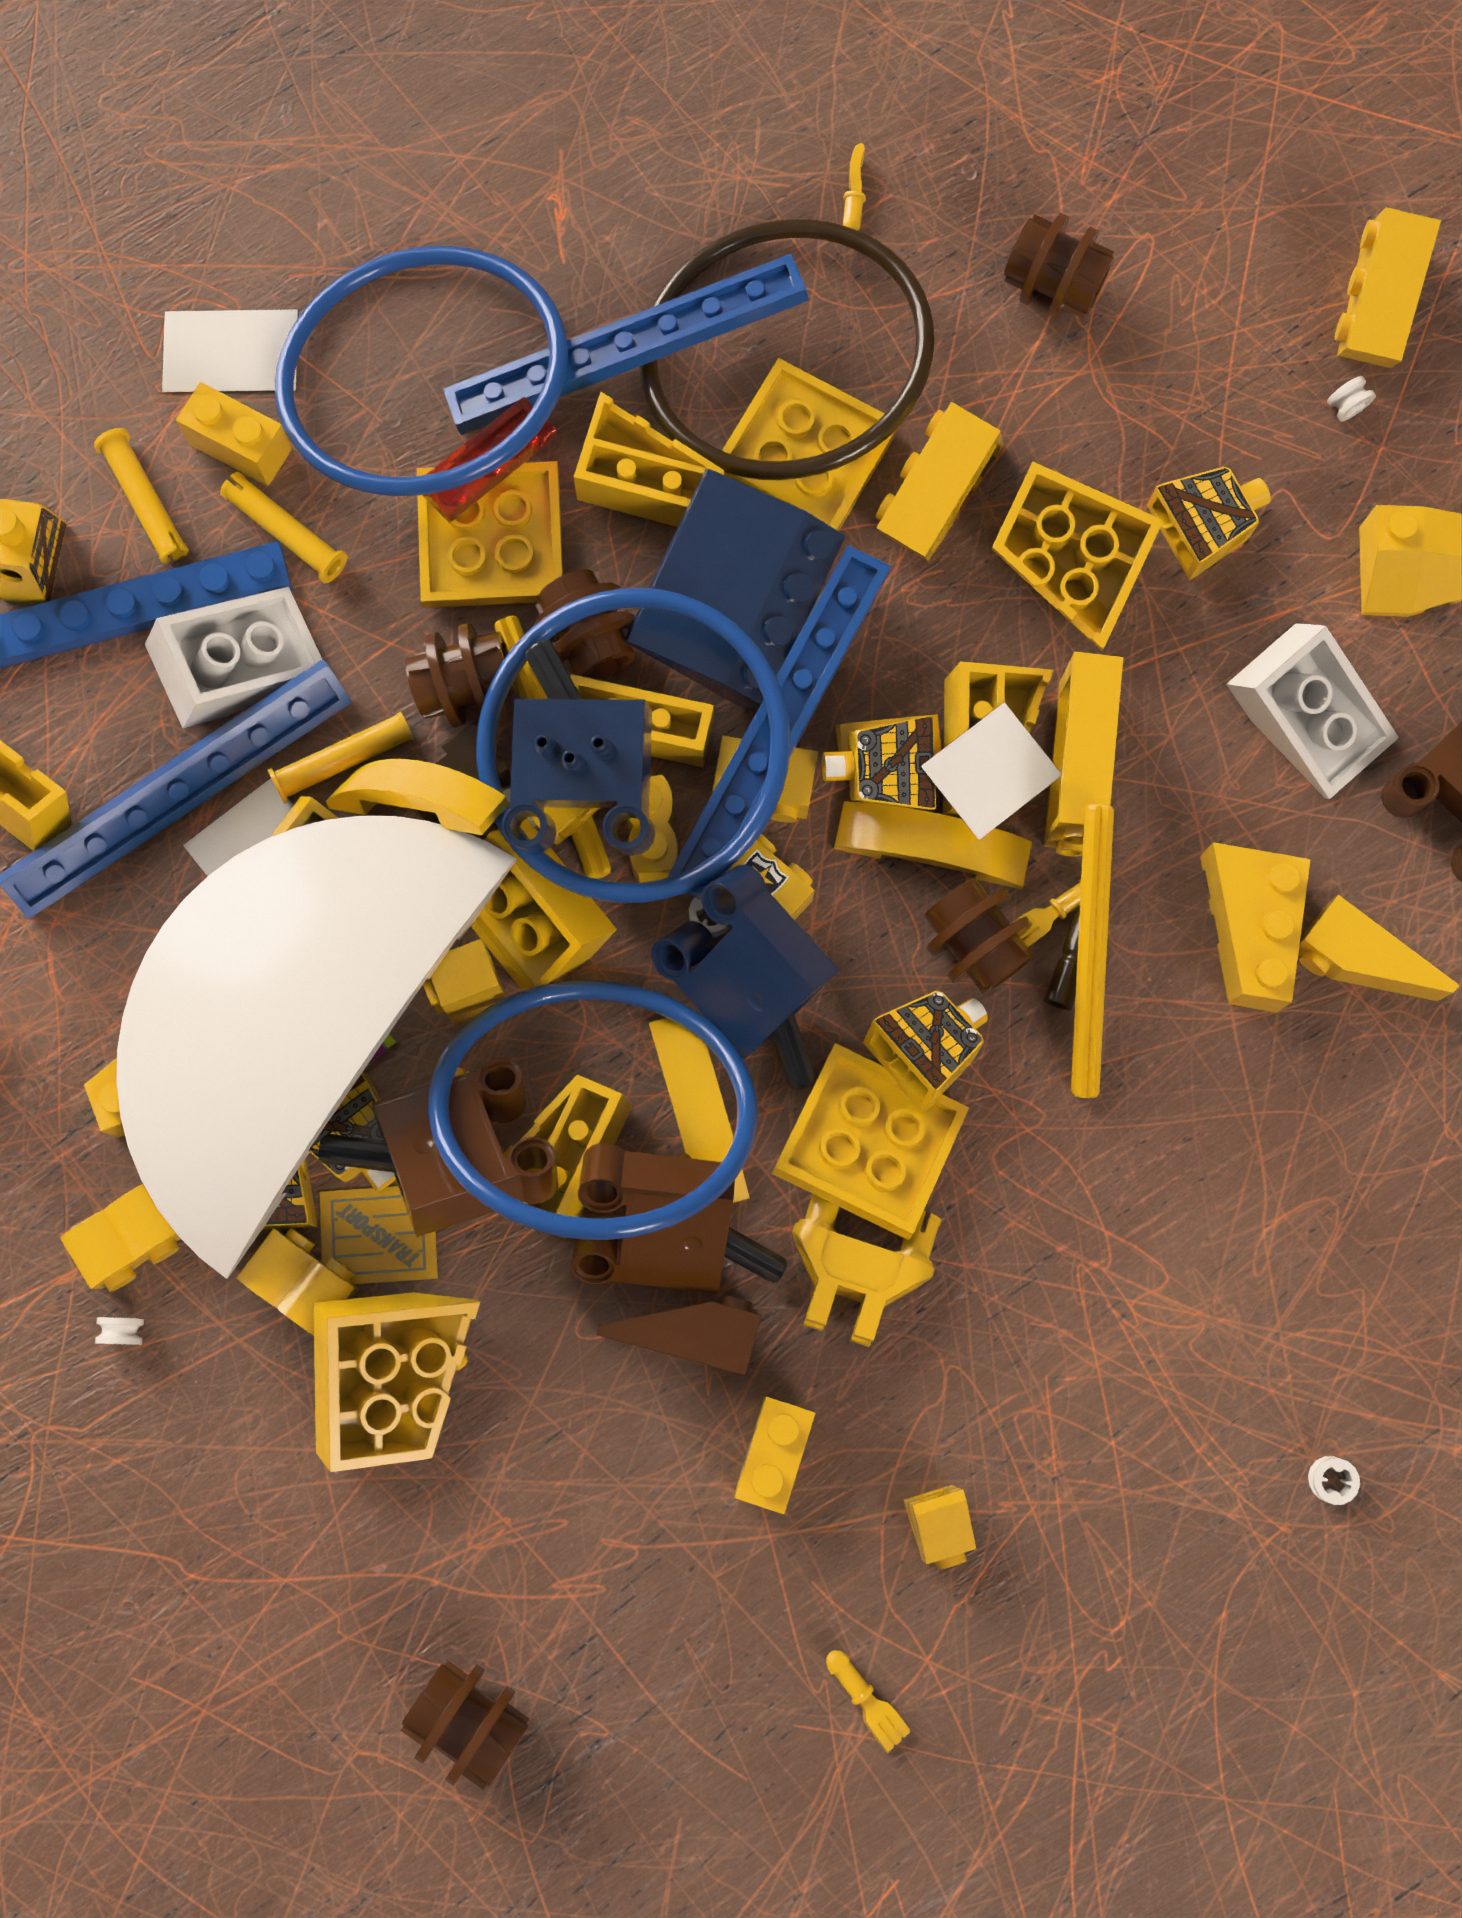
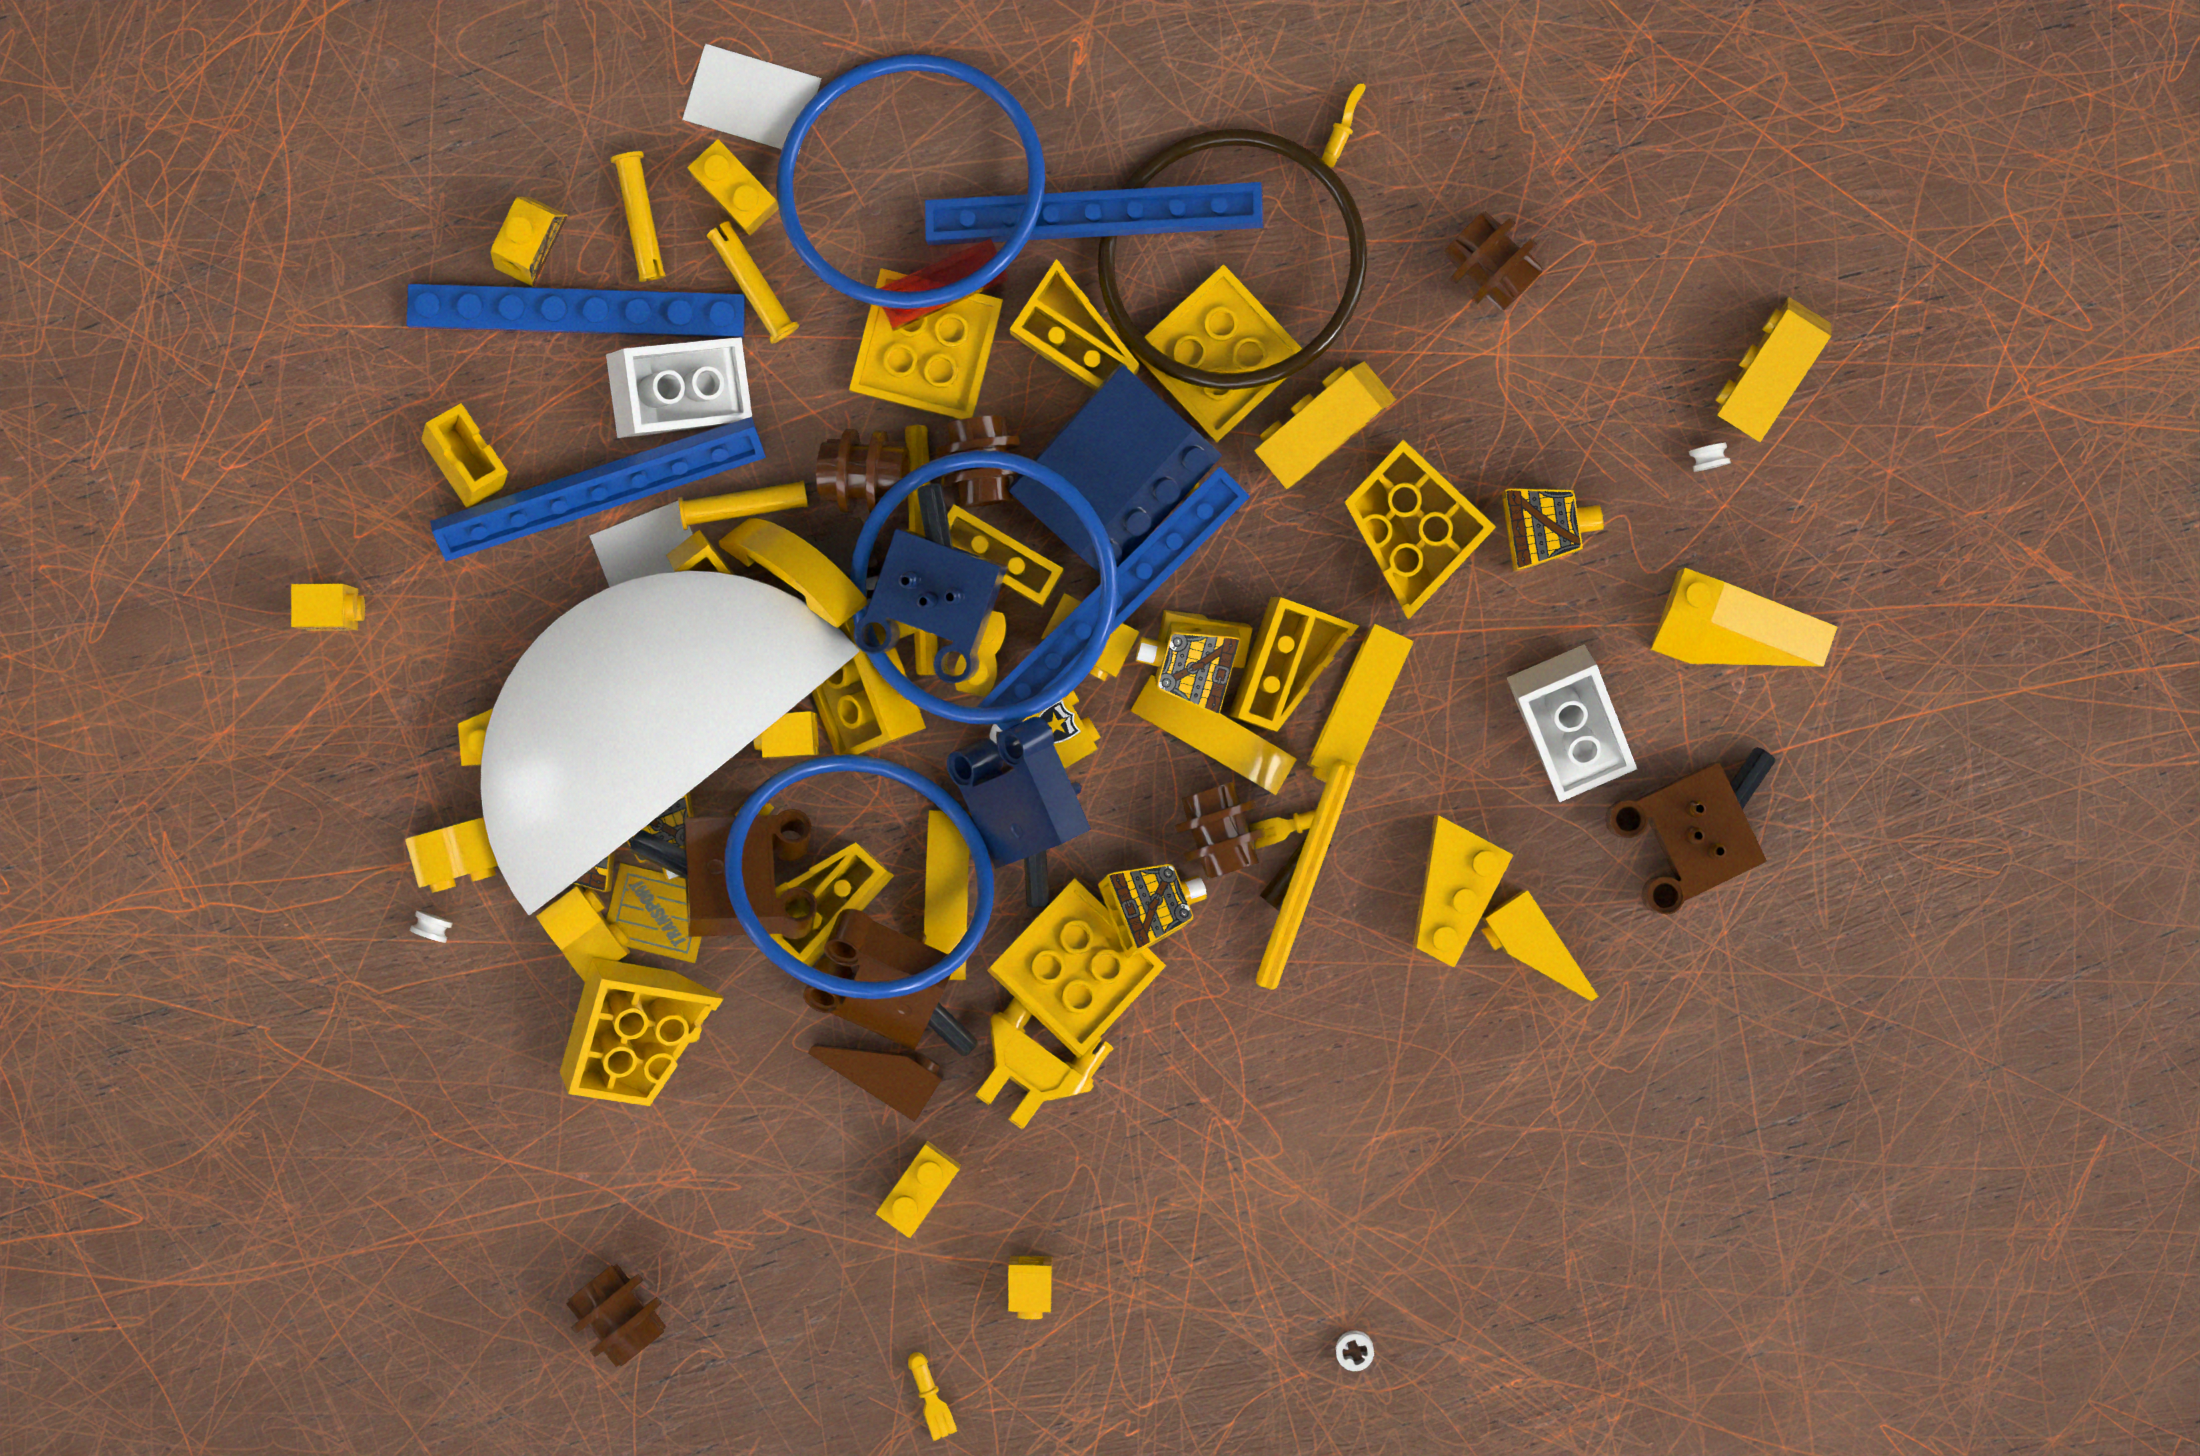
camera: 20 degrees right, 10 degrees up
white sticker [921,702,1062,840] -> none

